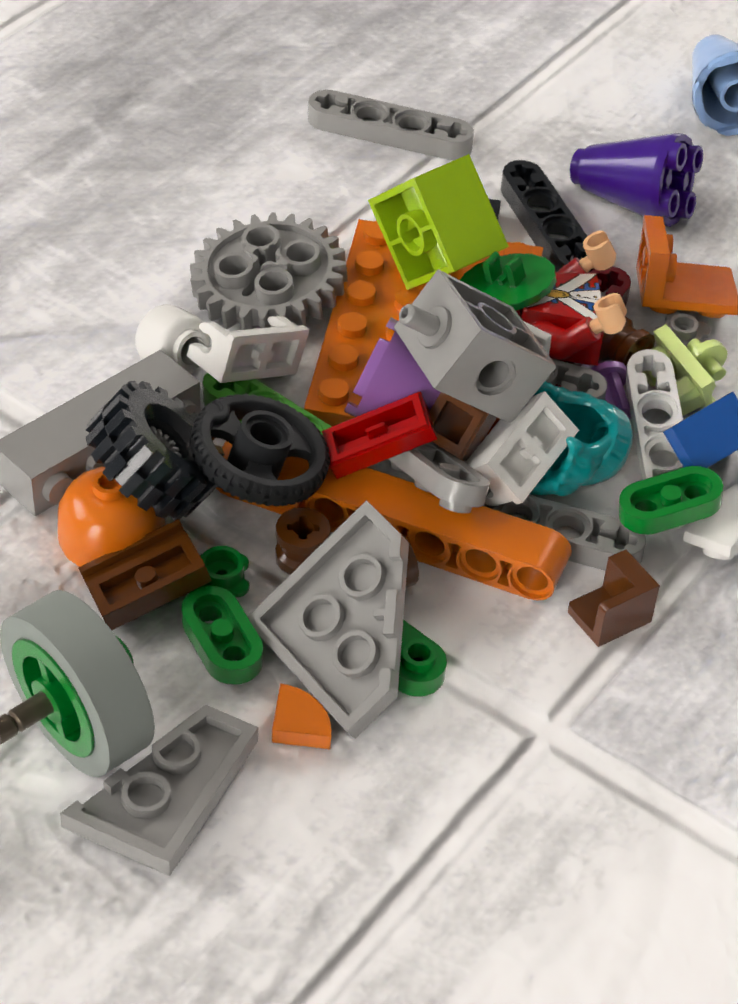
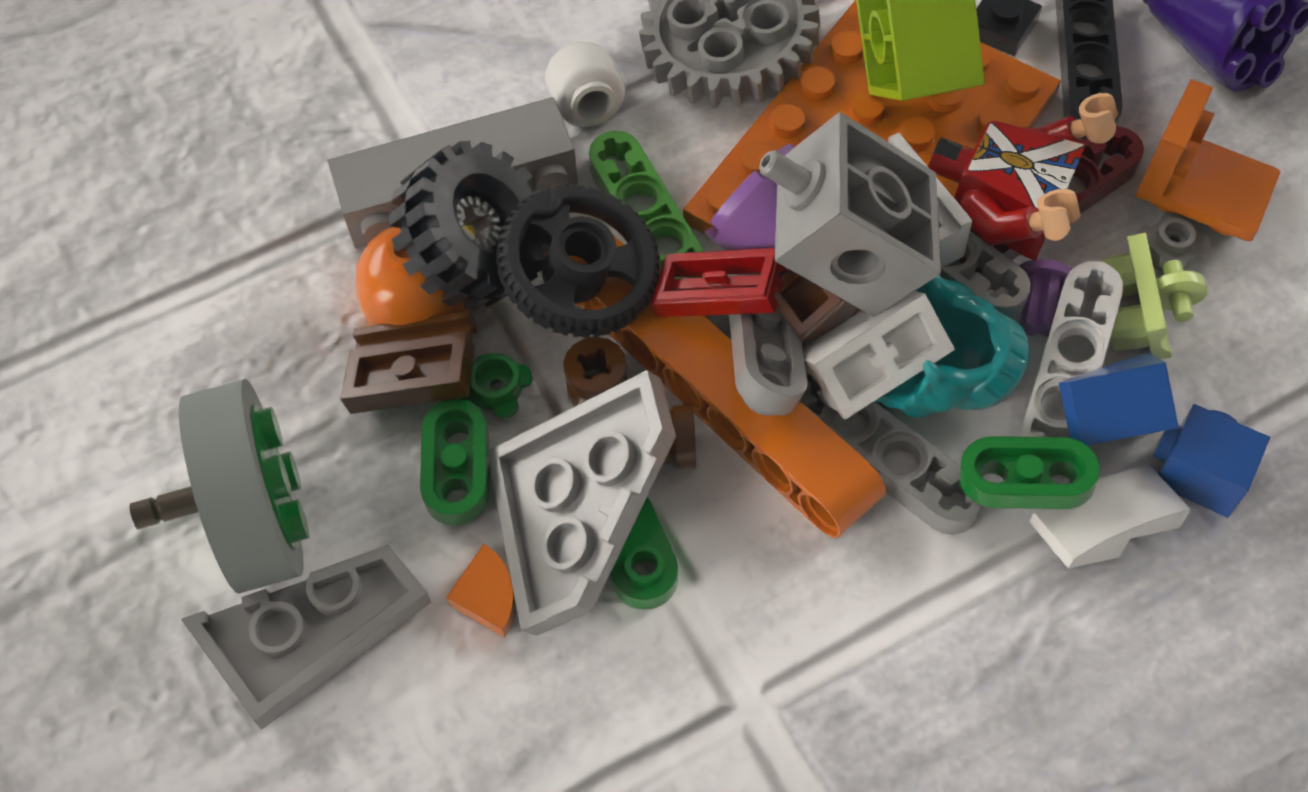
camera: 30 degrees right, 15 degrees up
white hinge [187,316,310,383] -> none
green piece [460,252,557,311] -> none
reddish brown panel [568,549,660,647] -> none
reddish brown wheel [599,316,655,367] -> none

